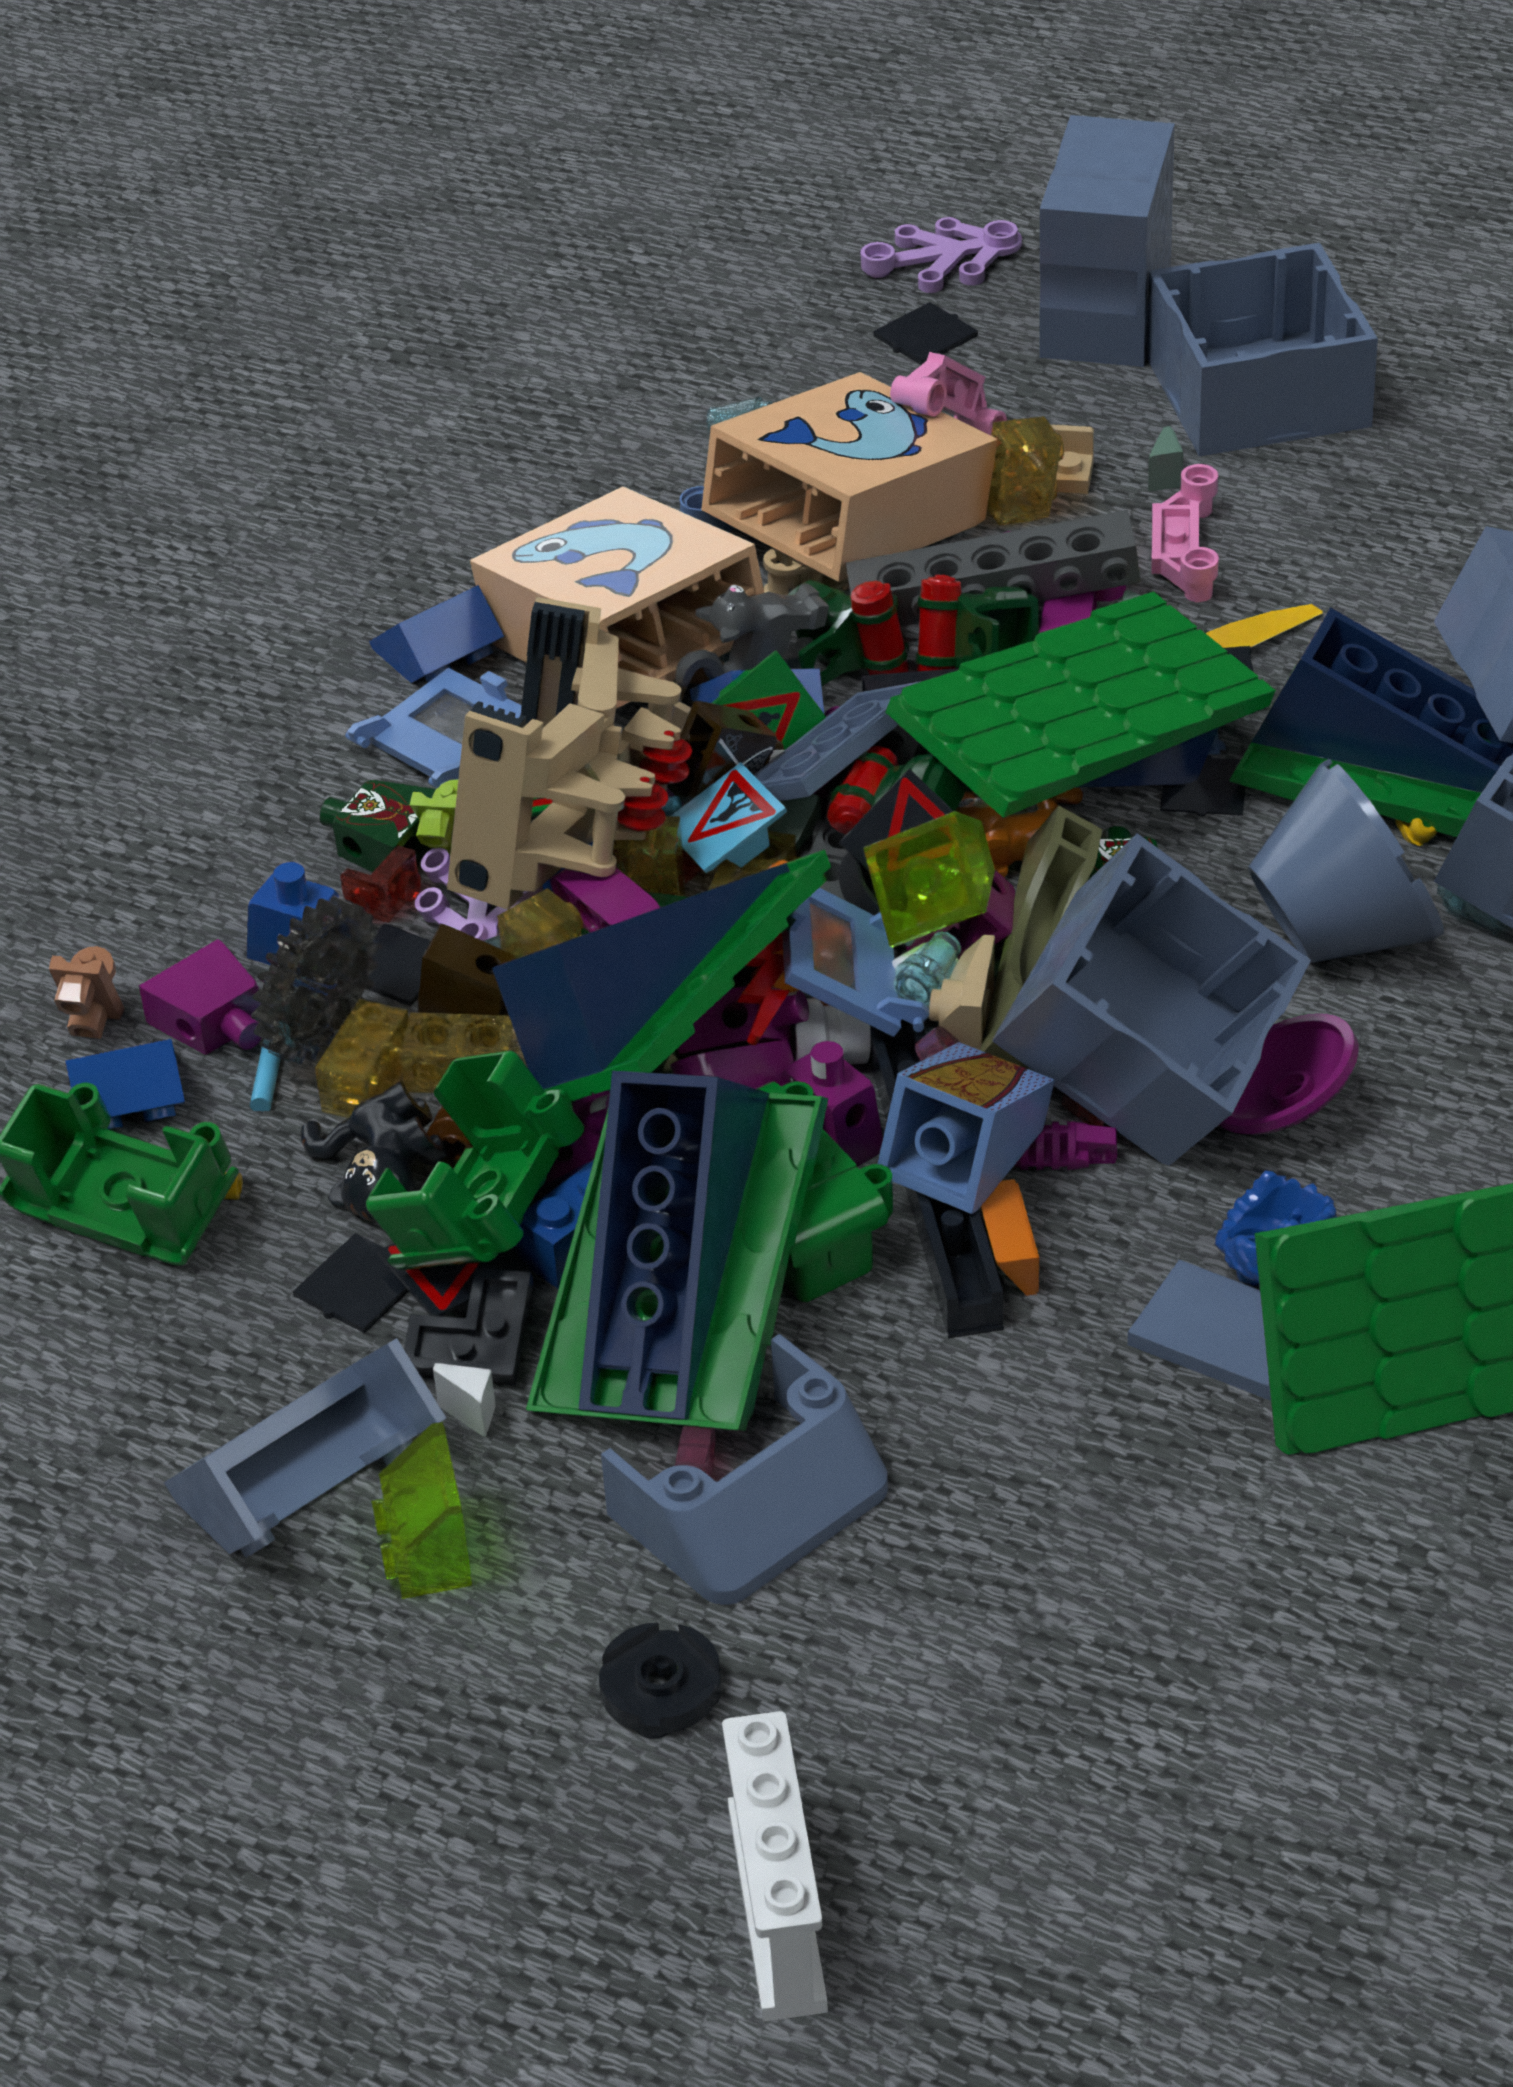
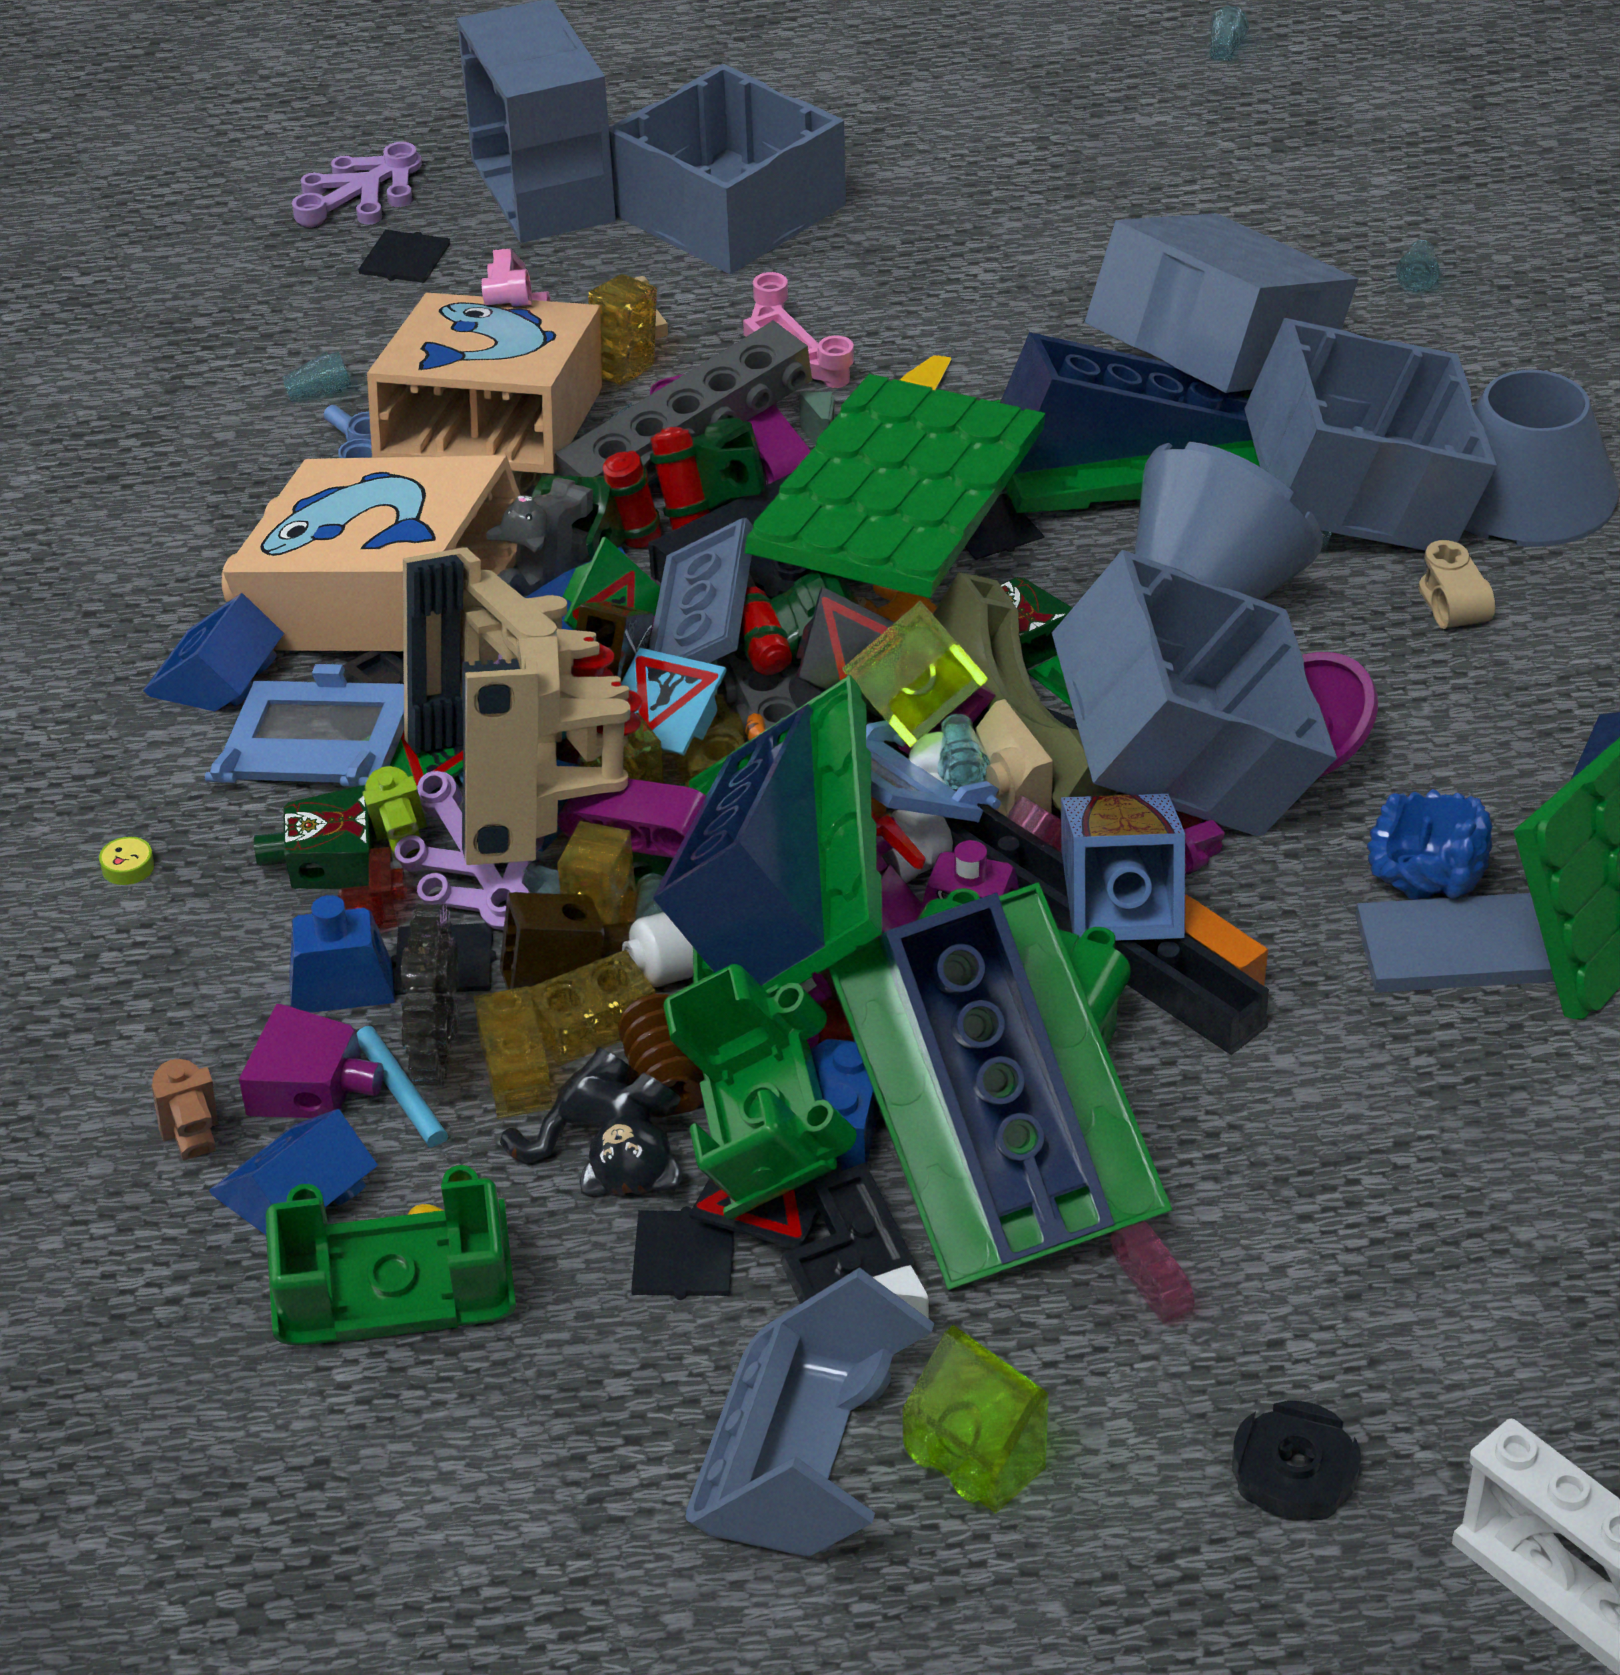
camera: 35 degrees left, 0 degrees up
sand blue windscreen [601,1334,888,1605] -> none
sand green slope [1148,426,1183,492] -> none
none -> tile [99,837,154,885]

